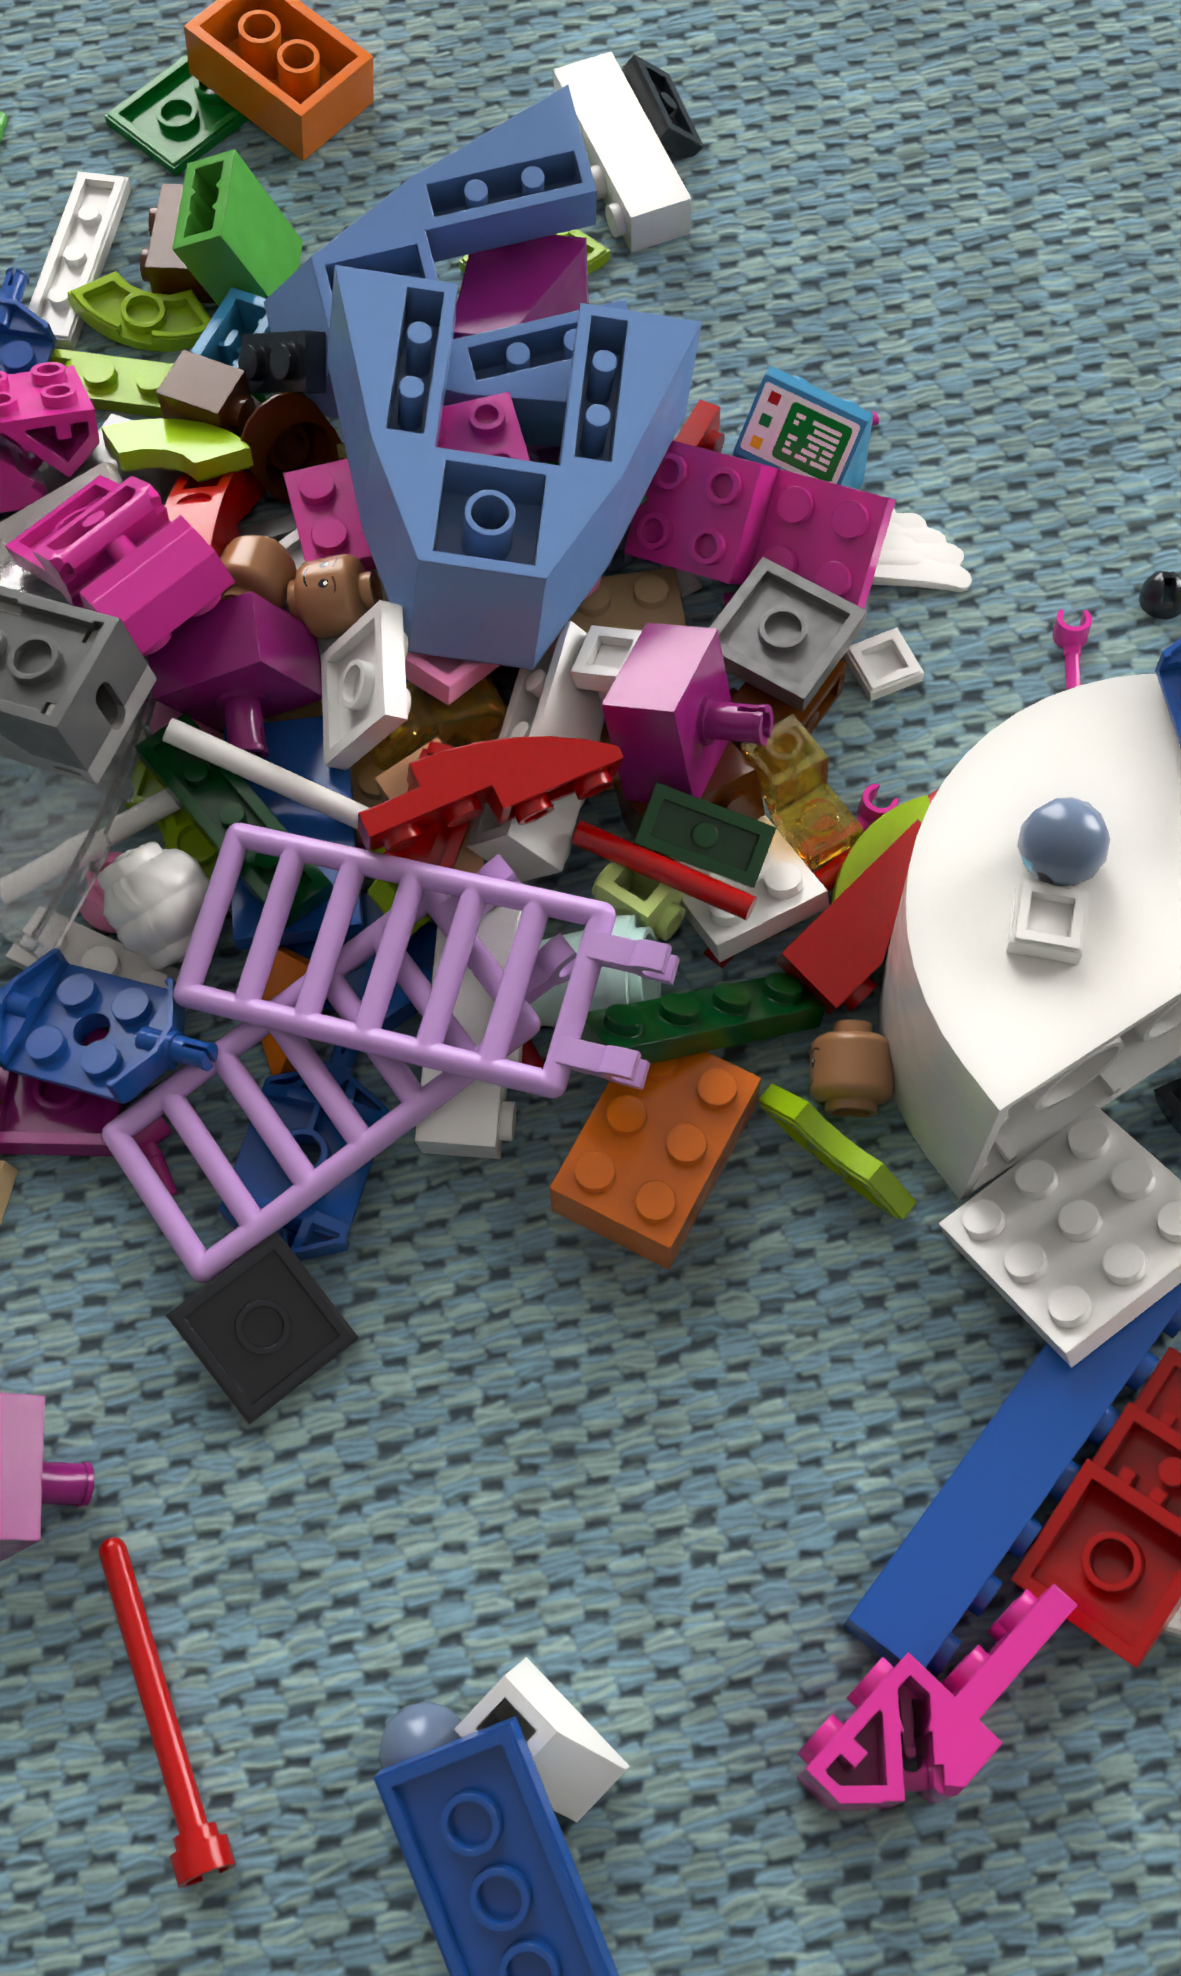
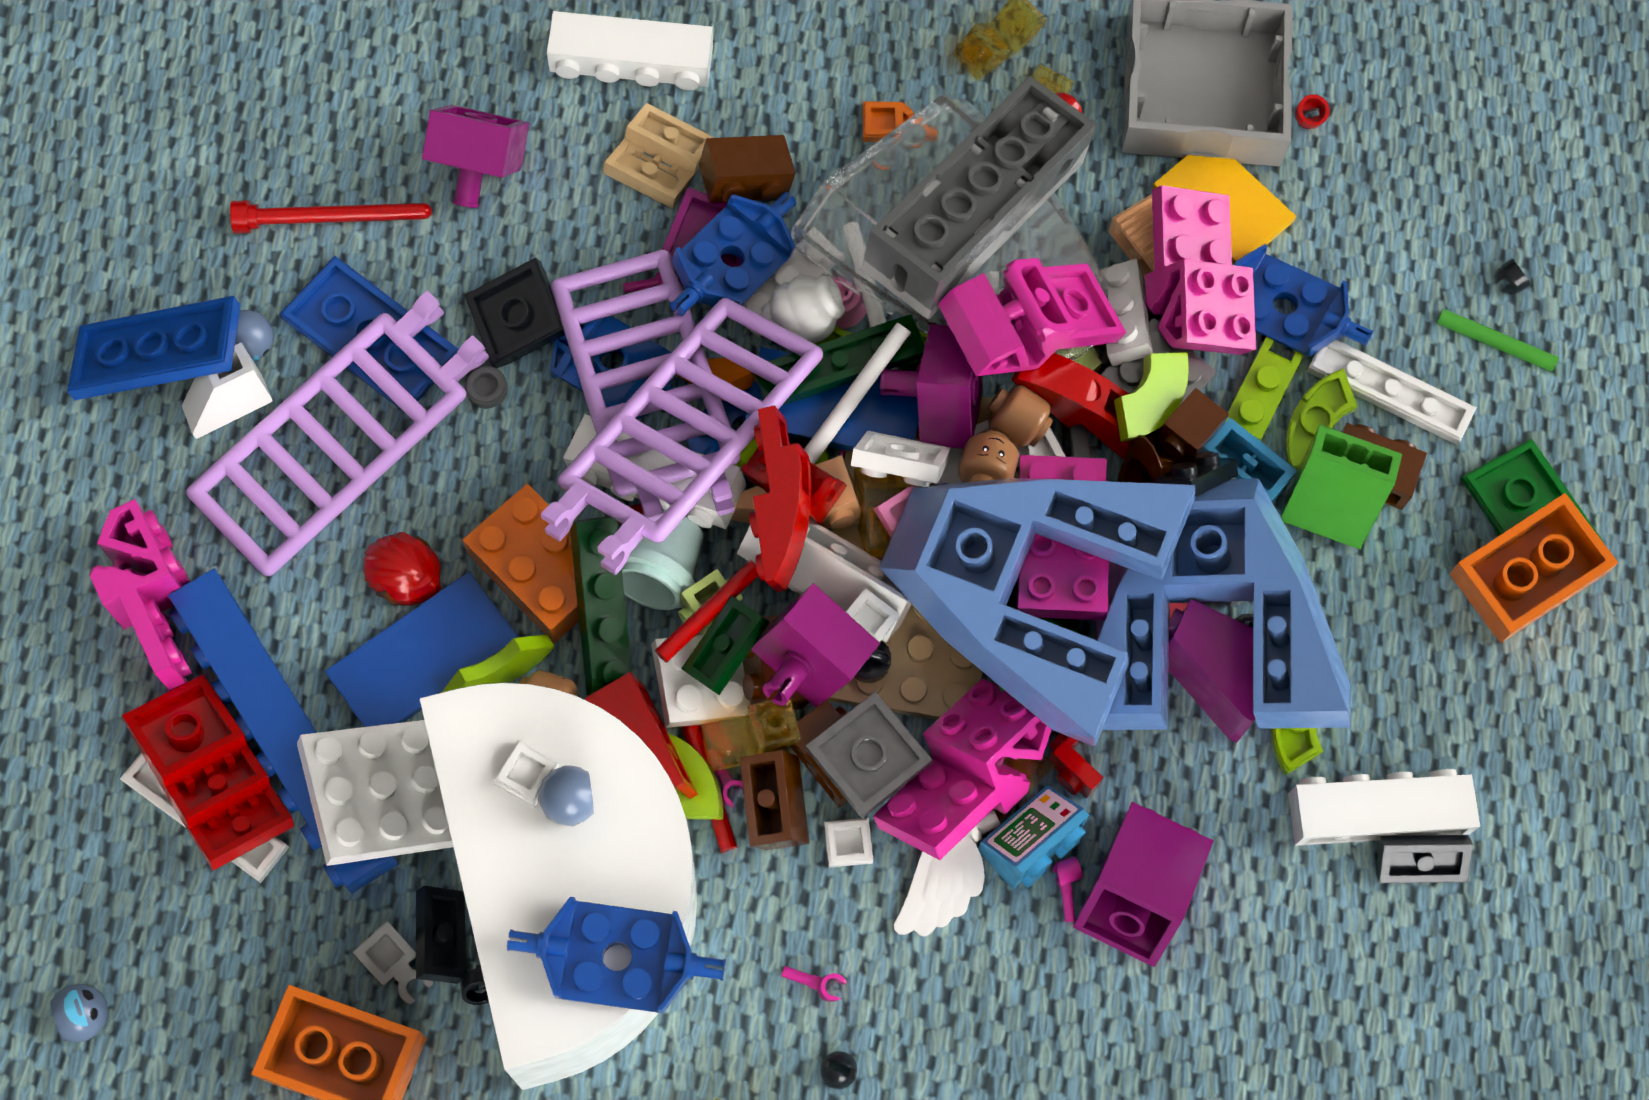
camera: 100 degrees right, 5 degrees up
none -> lavender bar [186,290,489,576]
none -> blue tile [279,256,459,414]
none -> blue tile [325,571,518,727]
none -> red hair [363,532,442,606]
none -> dark grey tile [465,366,508,409]
none -> reddish brown brick [740,750,809,850]
none -> magenta slope [1073,802,1214,967]

